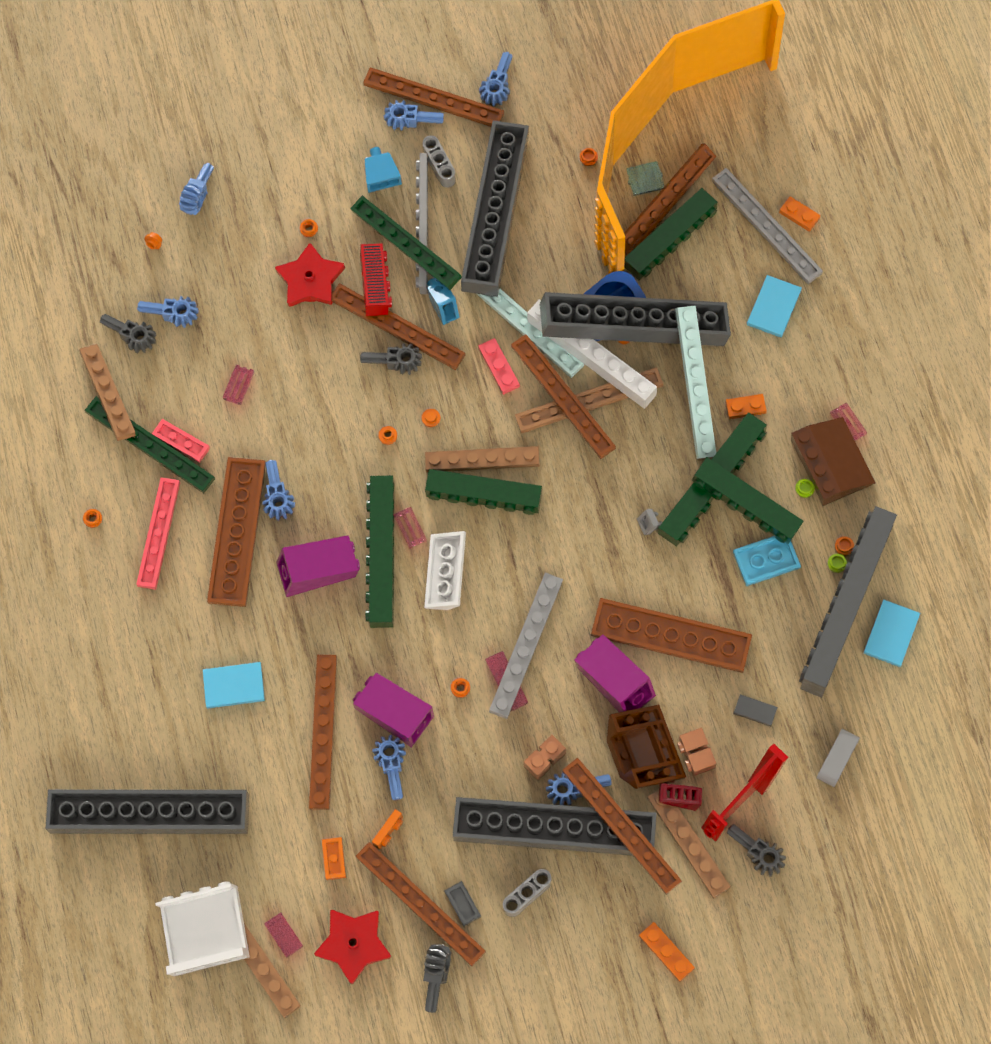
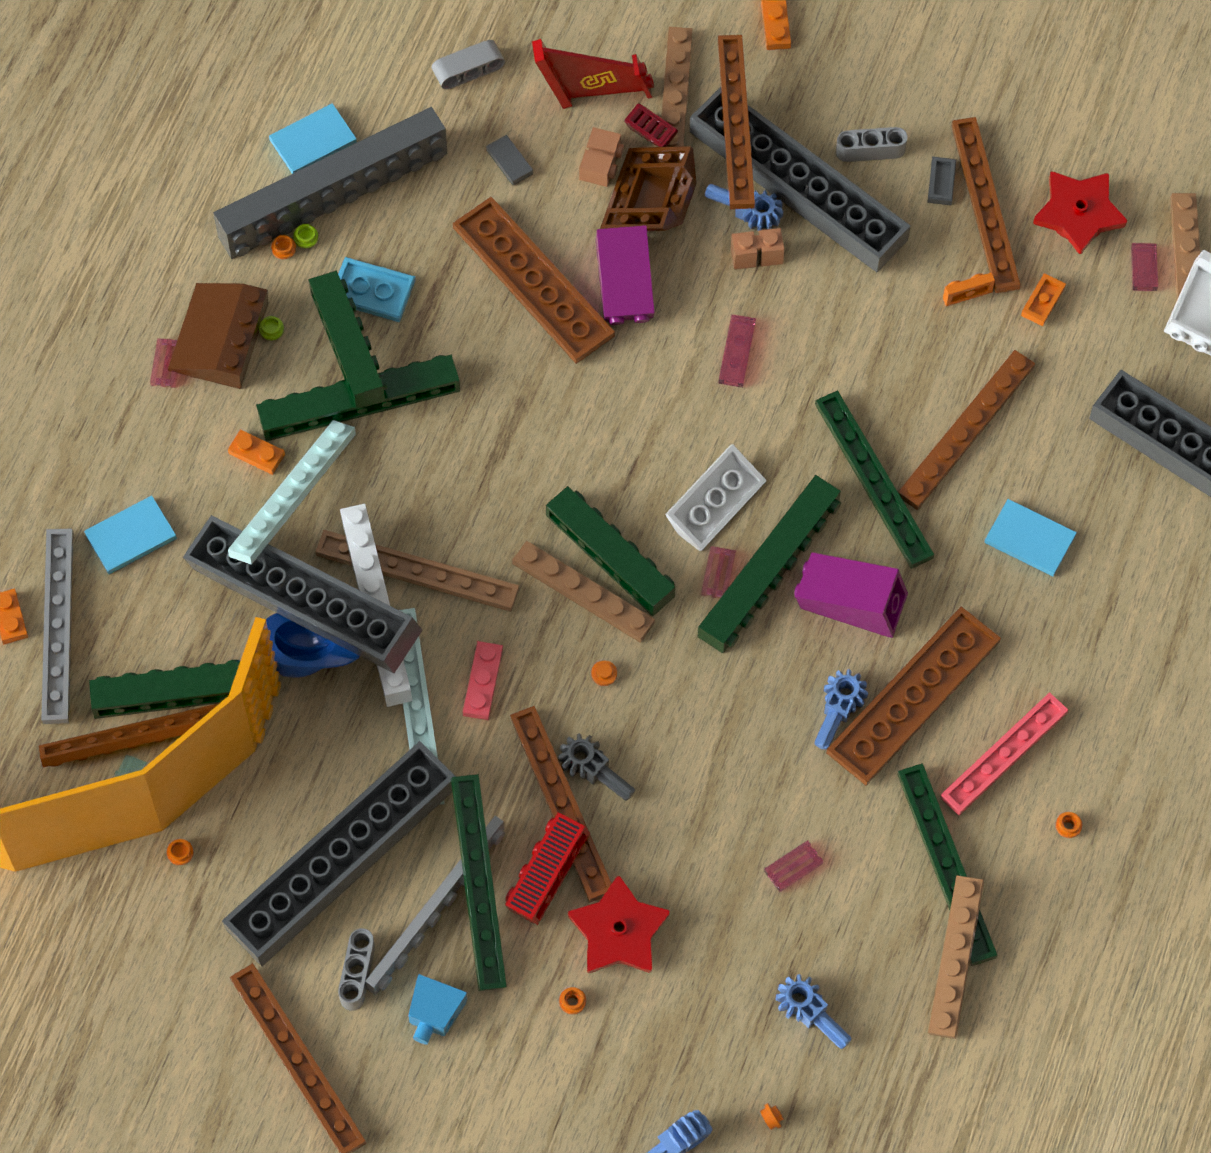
camera: 150 degrees left, 5 degrees down
dark grey gear [100,314,156,354] -> none
coral plate [152,419,210,463] -> none
magenta slope [353,673,434,748] -> none
medium blue gear [372,735,406,800] -> none
orange plate [378,426,397,445] -> none
medium blue gear [384,99,444,131] -> none
dark grey gear [423,944,451,1013] -> none
dark azure torso [427,278,460,325] -> none
orange plate [451,678,470,698] -> none
medium blue gear [479,52,513,107] -> none
light grey plate [489,573,563,719] -> none
dark orange plate [511,334,616,460] -> none
light grey tile [637,509,662,535] -> none
dark grey gear [727,824,786,877] -> none
none -> dark green plate [815,390,935,569]

